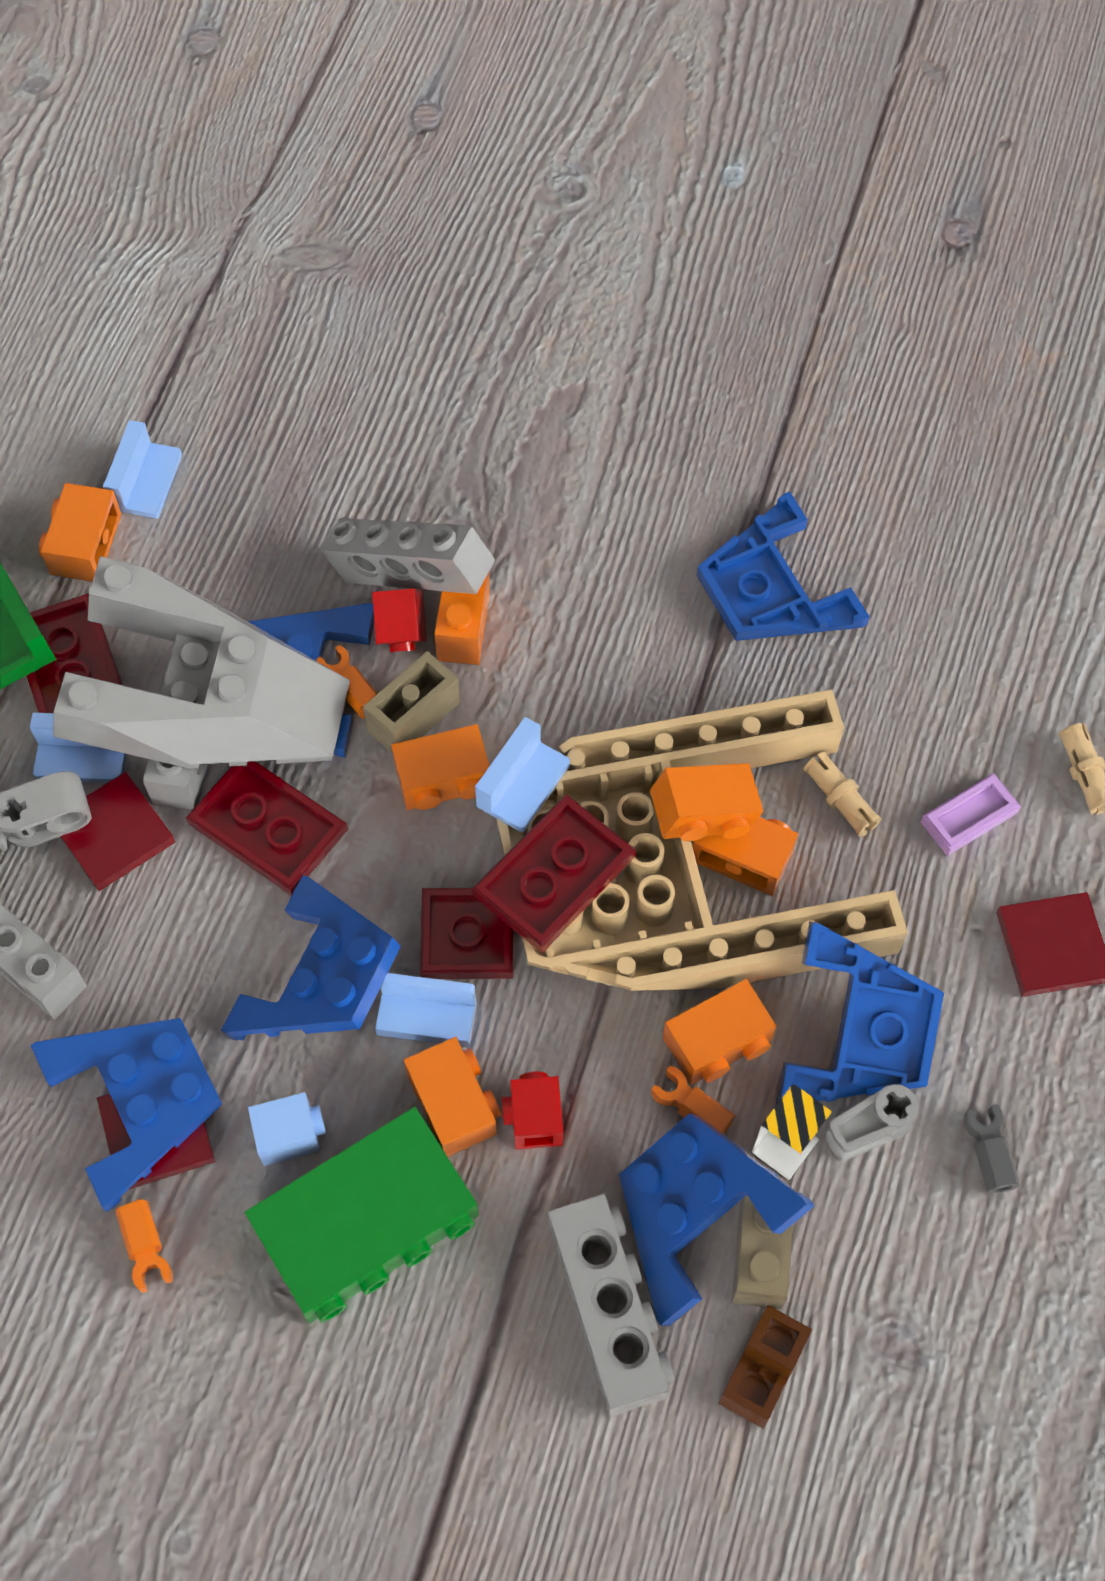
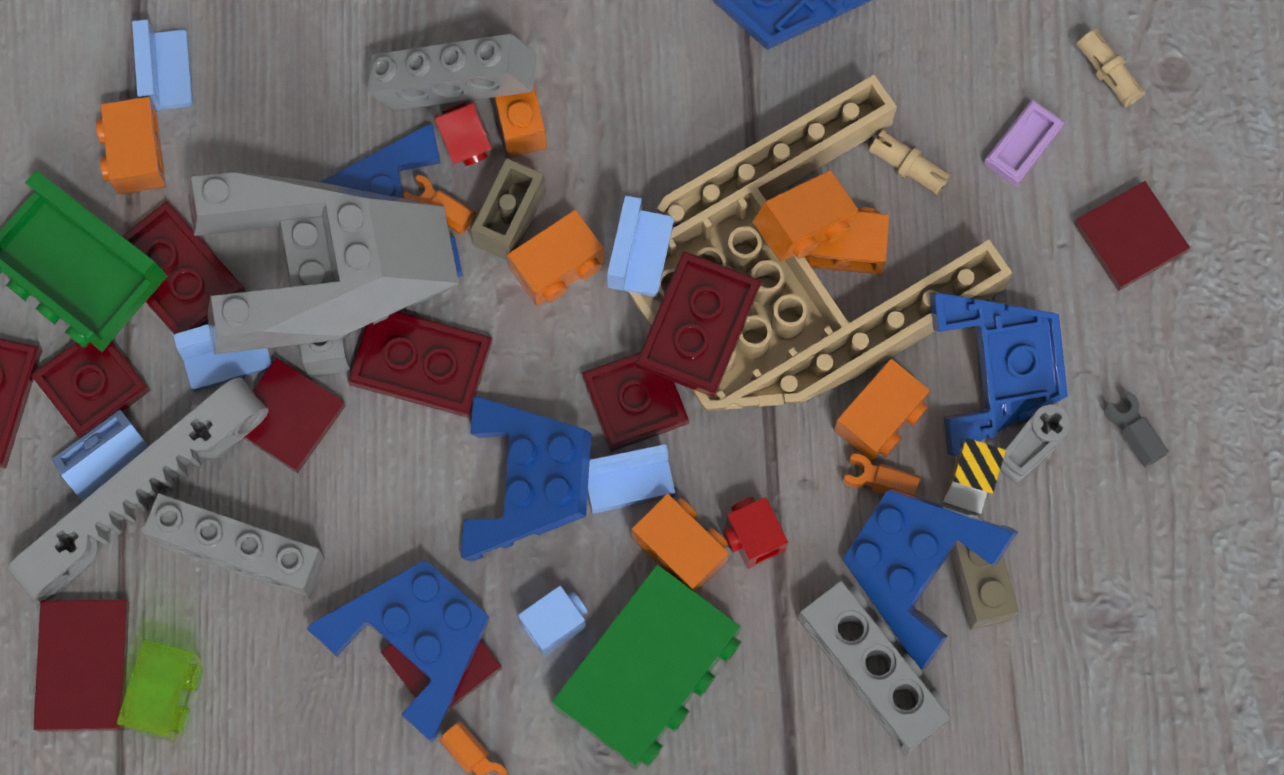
camera: 20 degrees left, 10 degrees up
reddish brown slope [718,1304,813,1429] -> none

